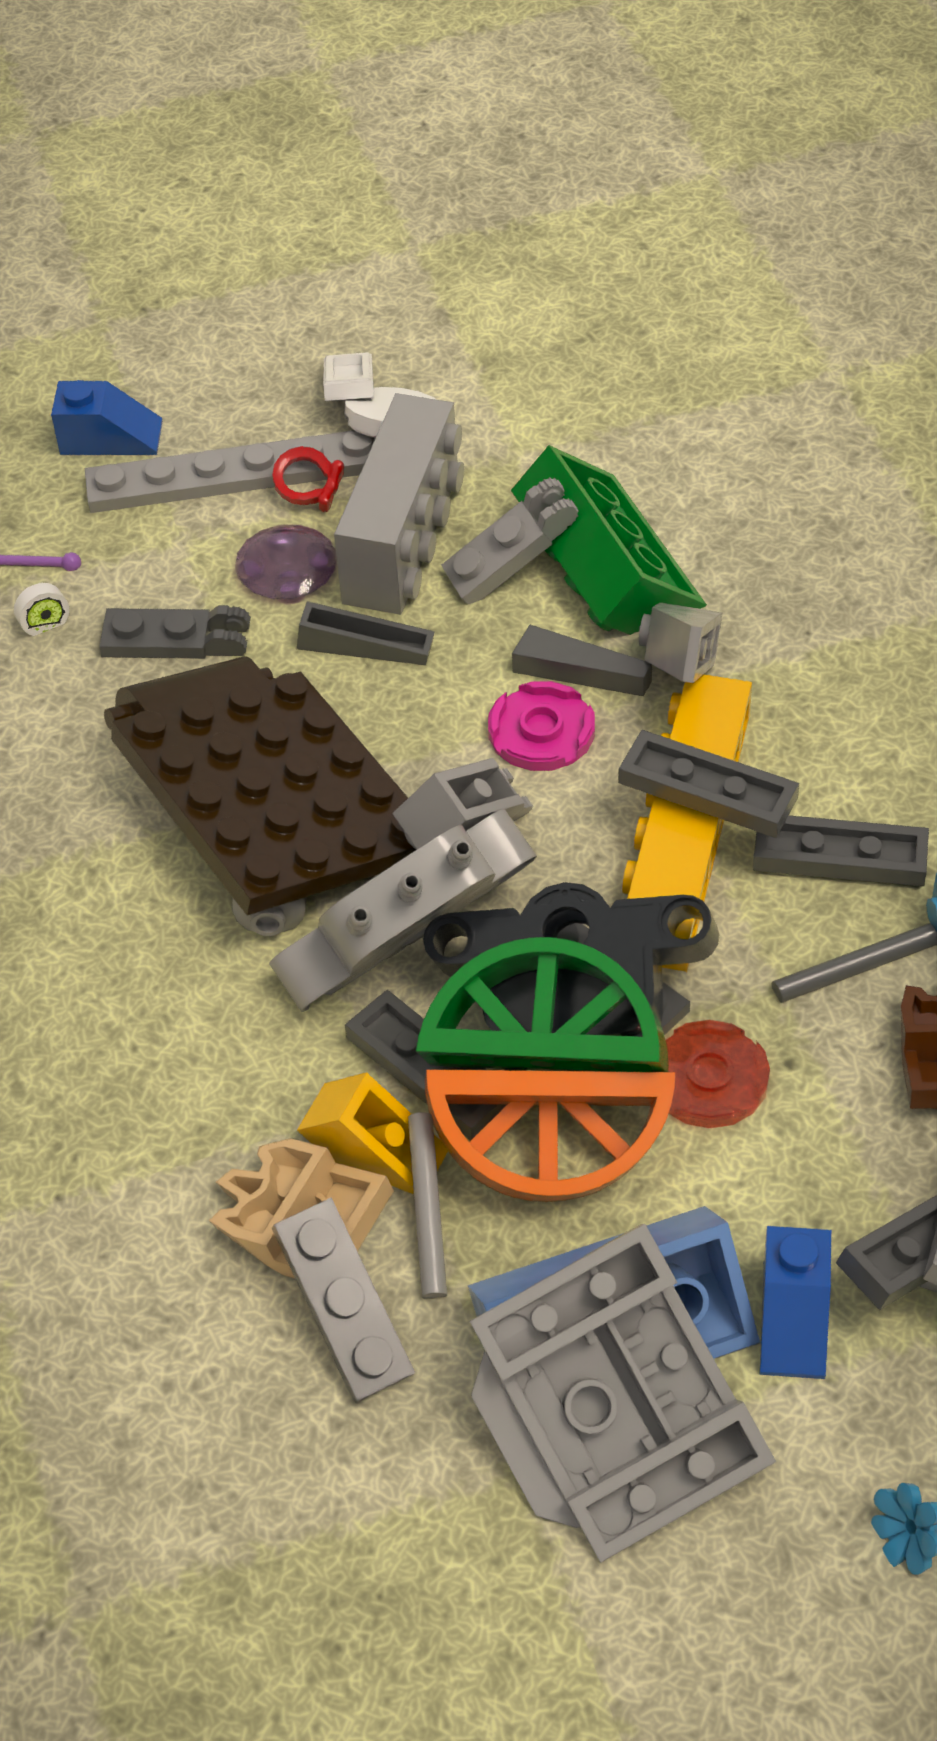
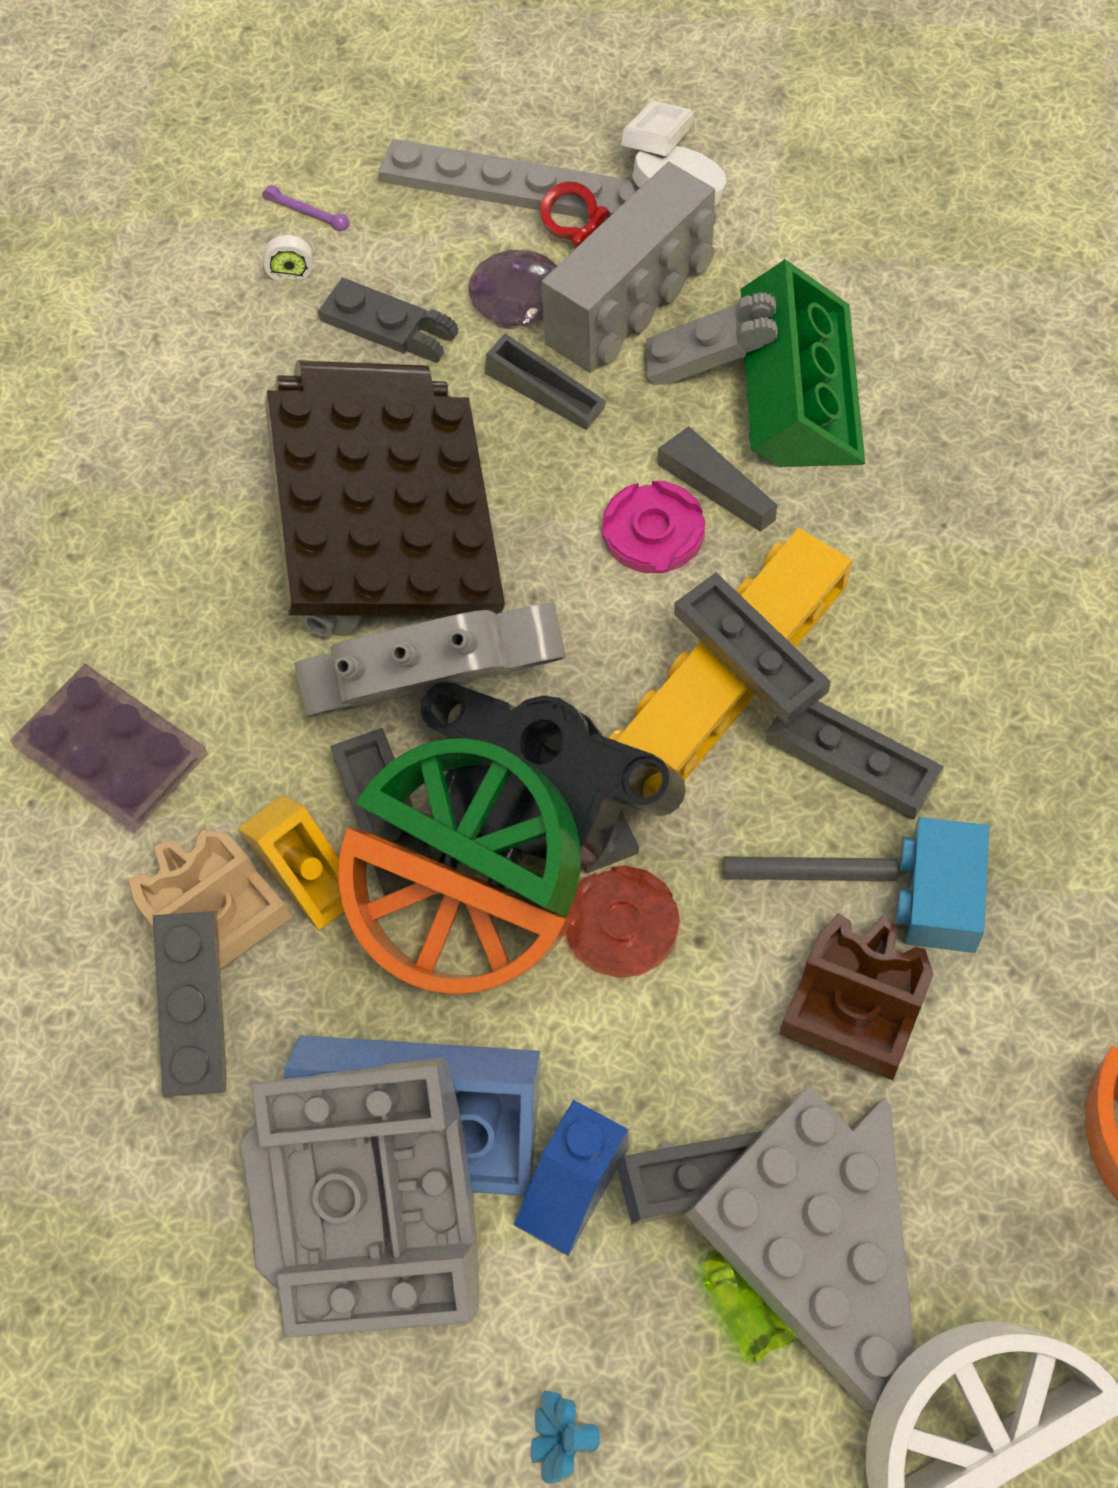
camera: 25 degrees right, 10 degrees up
blue slope [51,380,163,455] -> none
light grey hinge [392,758,533,849] -> none
light grey bar [408,1112,447,1299] -> none
light grey slope [639,603,723,683] -> none
none -> plate [10,663,208,834]

